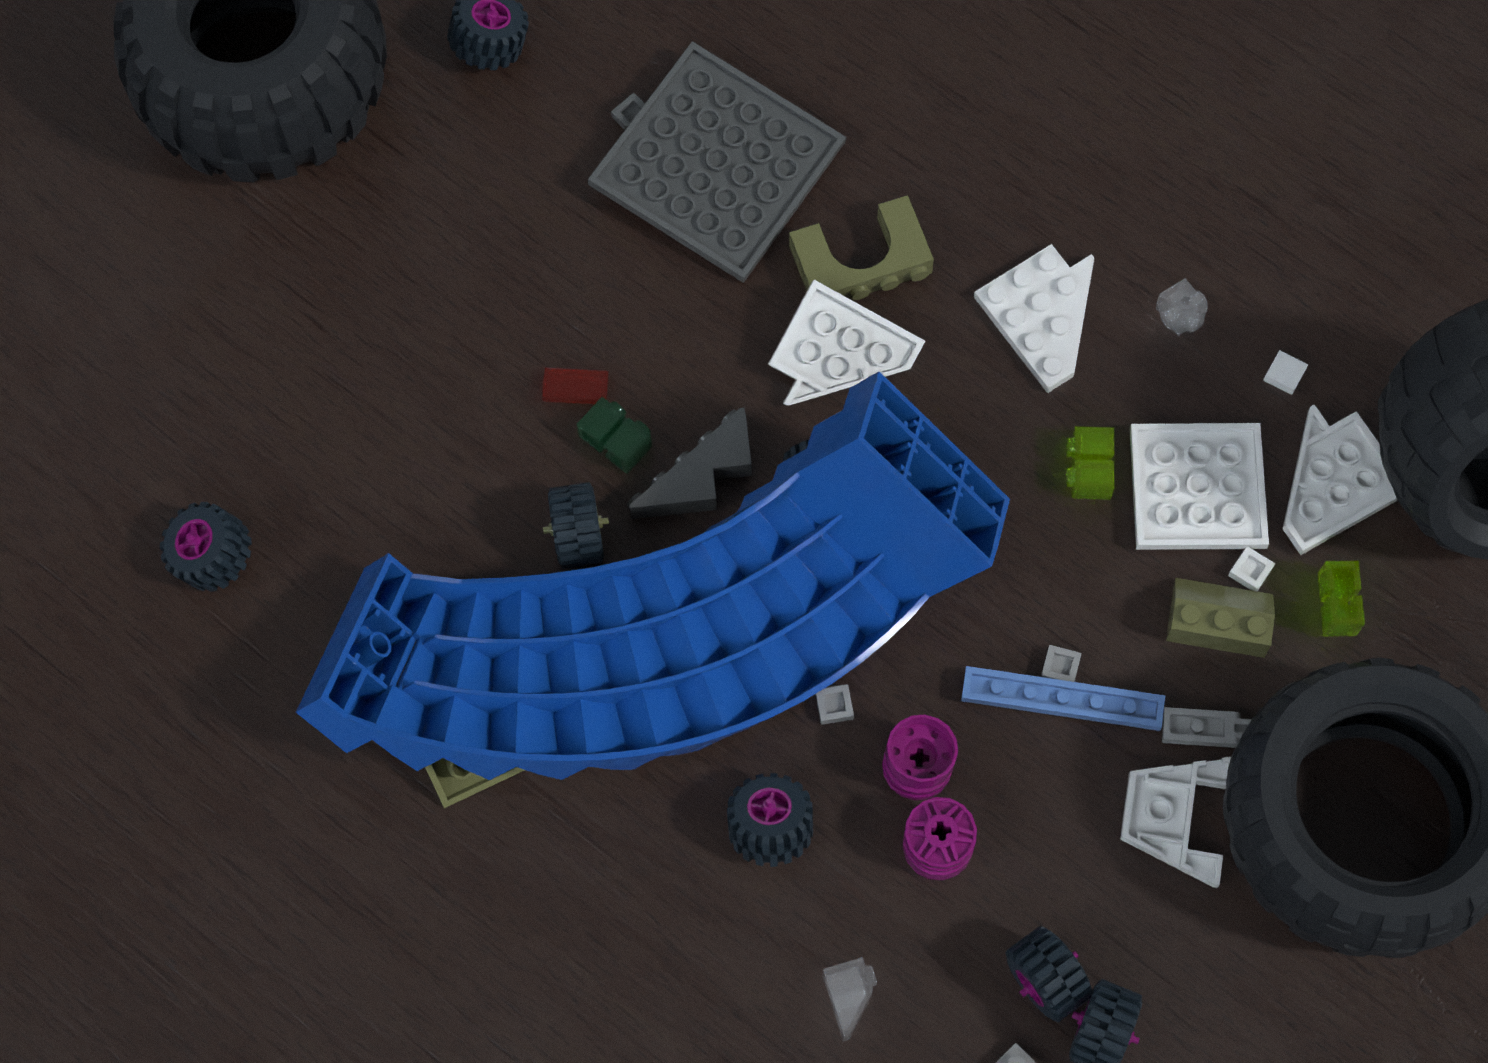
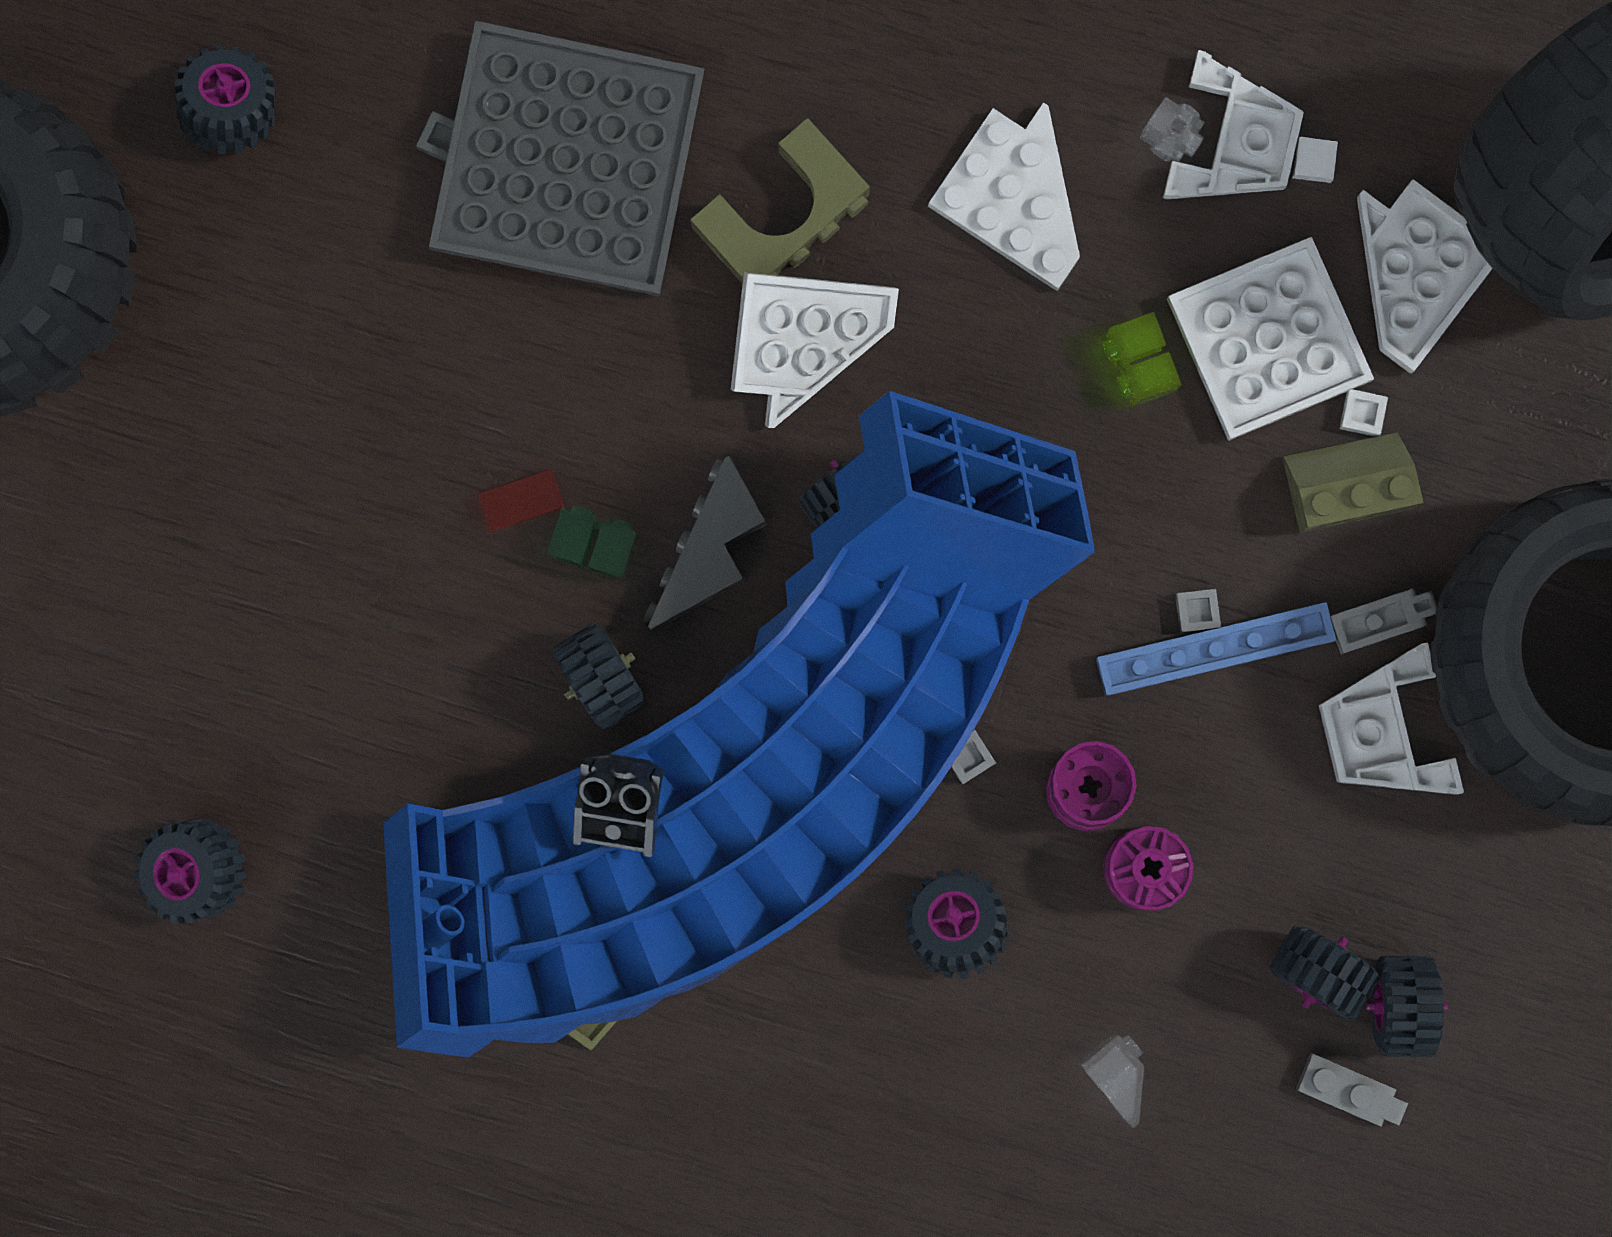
camera: 25 degrees left, 15 degrees up
clear neon green piece [1317,561,1365,637] -> none
none -> black slope [573,754,664,857]
none -> white wing [1163,50,1304,199]

